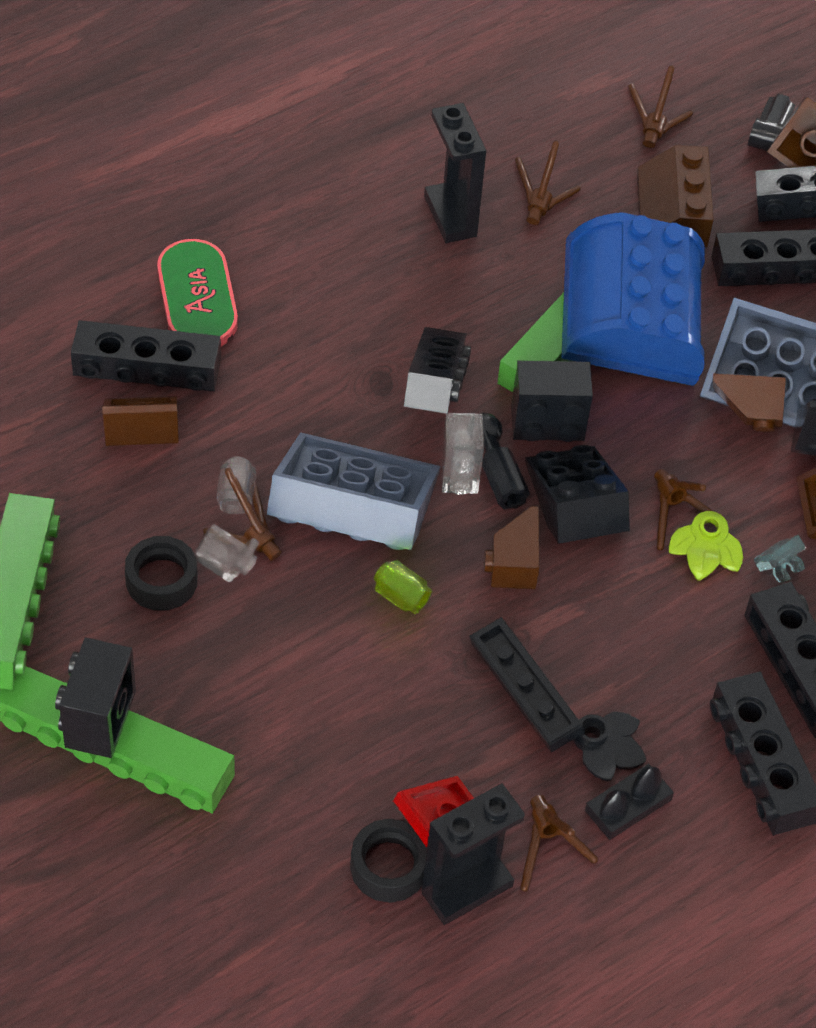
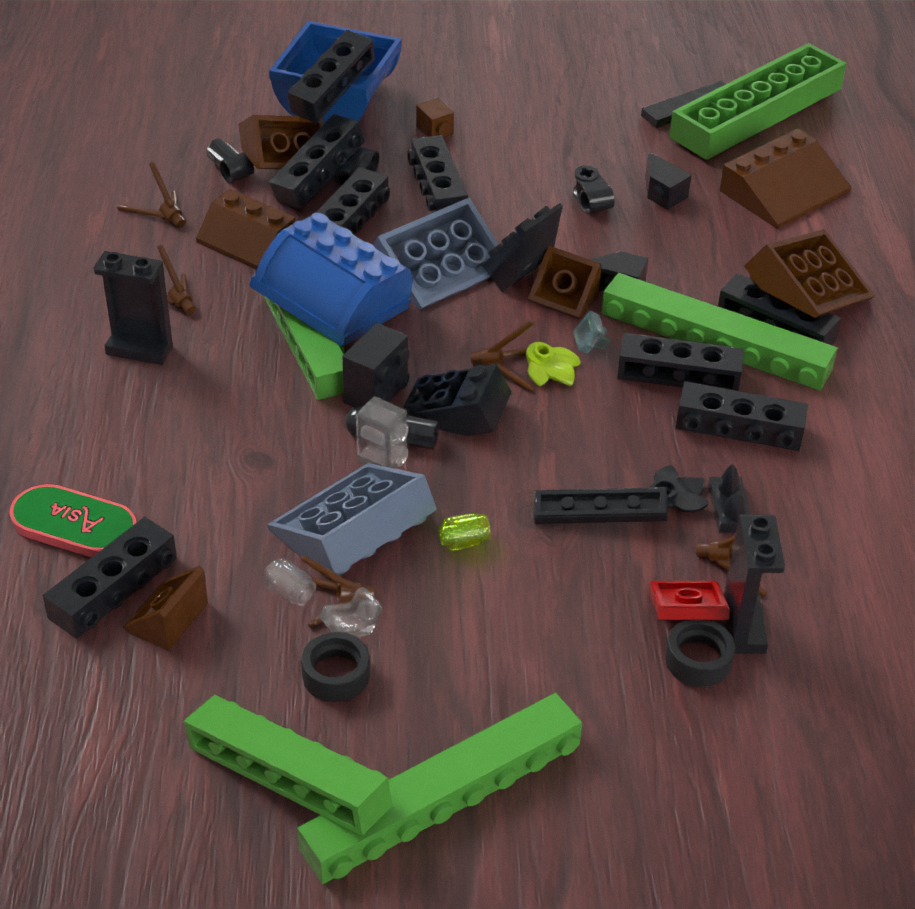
camera: 55 degrees left, 10 degrees down
black brick [55,637,136,759] -> none
black brick [404,327,471,414] -> none
reddish brown slope [484,506,539,589] -> none
reddish brown slope [713,373,786,432] -> none

